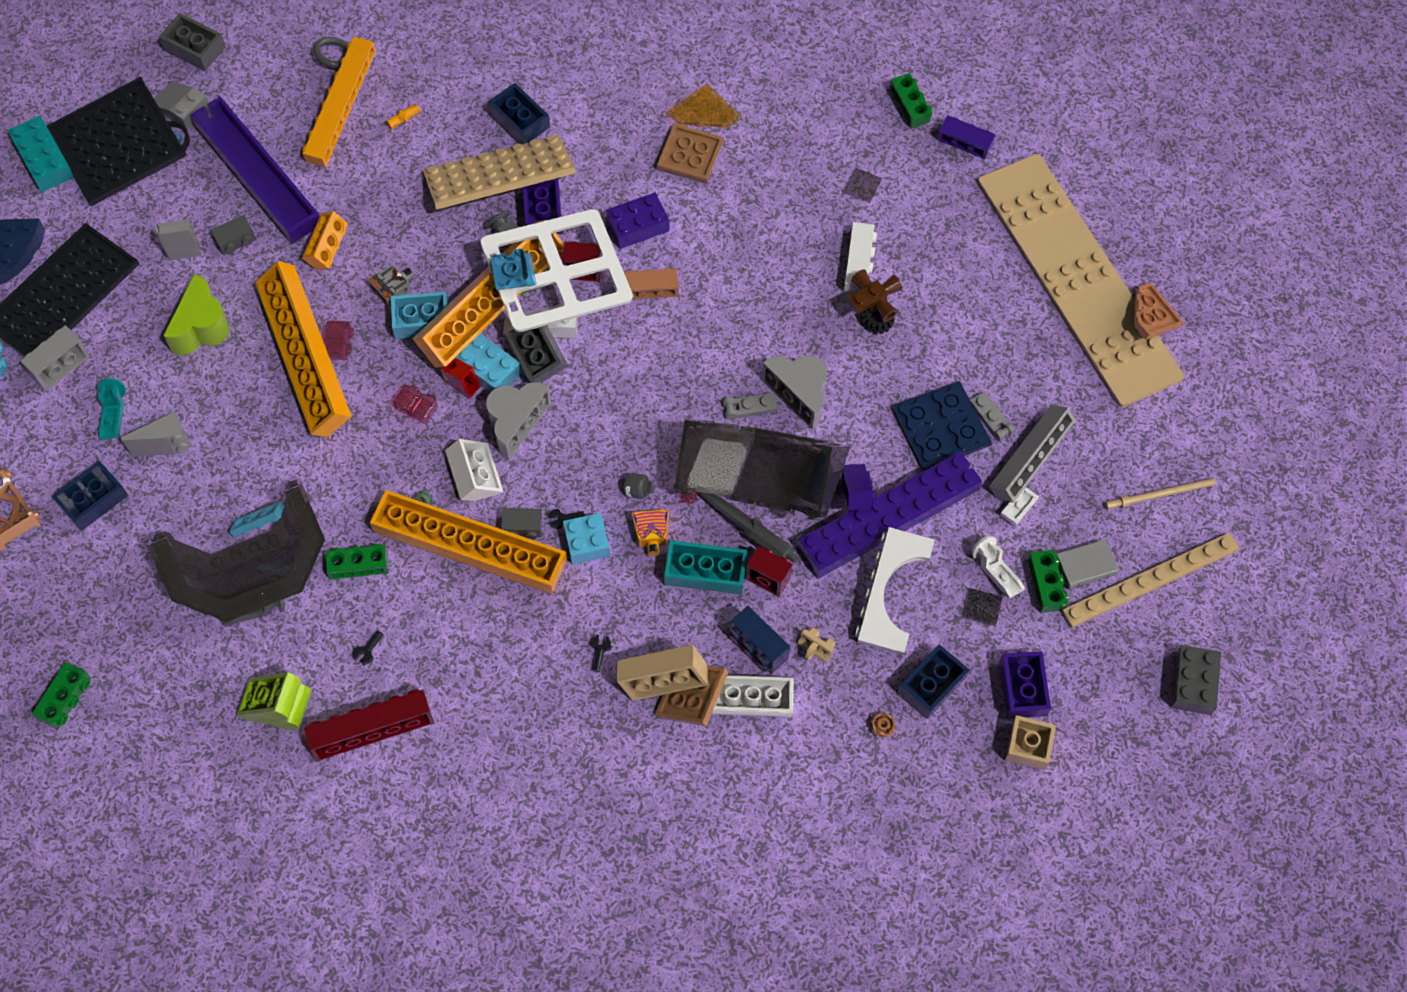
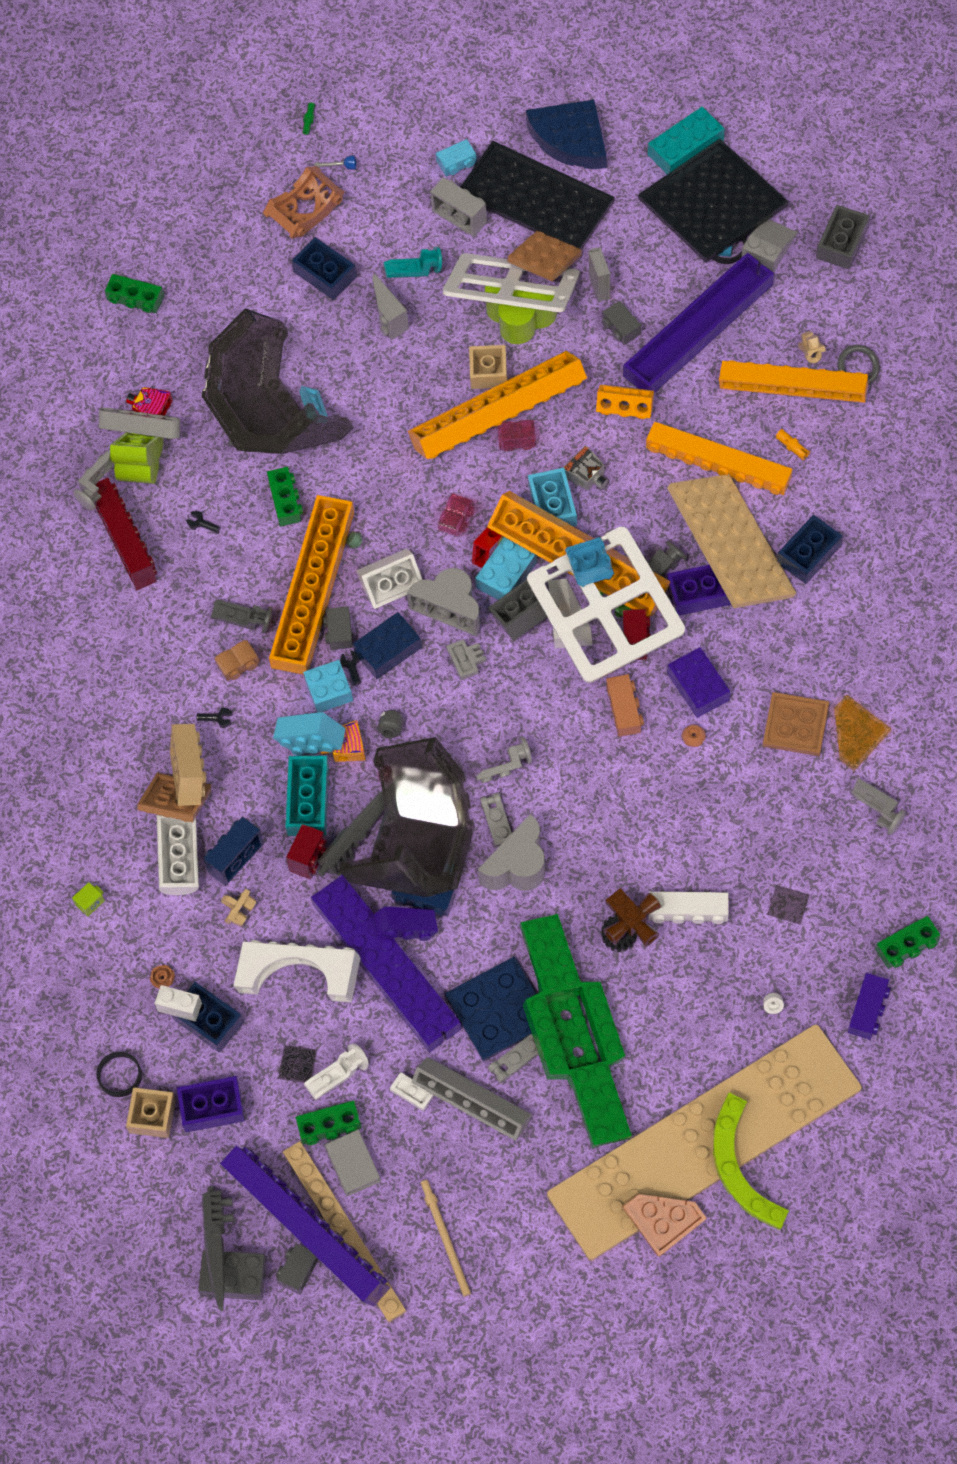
camera: 90 degrees right, 0 degrees up
none -> lime brick [72,882,105,917]
none -> light grey piece [73,450,113,511]
none -> black tyre [96,1052,142,1097]
none -> light grey beam [98,408,180,439]
none -> torso [126,387,173,416]
none -> white brick [154,985,202,1022]
none -> dark grey piece [202,1186,234,1311]
none -> dark grey piece [211,600,272,633]
none -> medium nougat brick [214,640,260,681]
none -> dark purple piece [220,1145,390,1307]
none -> medium azure brick [273,712,346,756]
none -> dark grey brick [276,1243,319,1295]
none -> dark blue brick [353,612,422,679]
none -> white window [443,253,580,312]
none -> light grey hinge [446,639,487,680]
none -> tan brick [469,345,507,389]
none -> light grey piece [475,736,532,783]
none -> medium nougat plate [507,231,582,282]
none -> green piece [519,914,632,1148]
none -> light orange brick [646,421,793,495]
none -> nougat plate [682,724,706,747]
none -> lime plate [713,1092,789,1230]
none -> white tile [763,993,784,1014]
none -> tan hips [798,331,826,363]
none -> light grey piece [852,778,906,835]

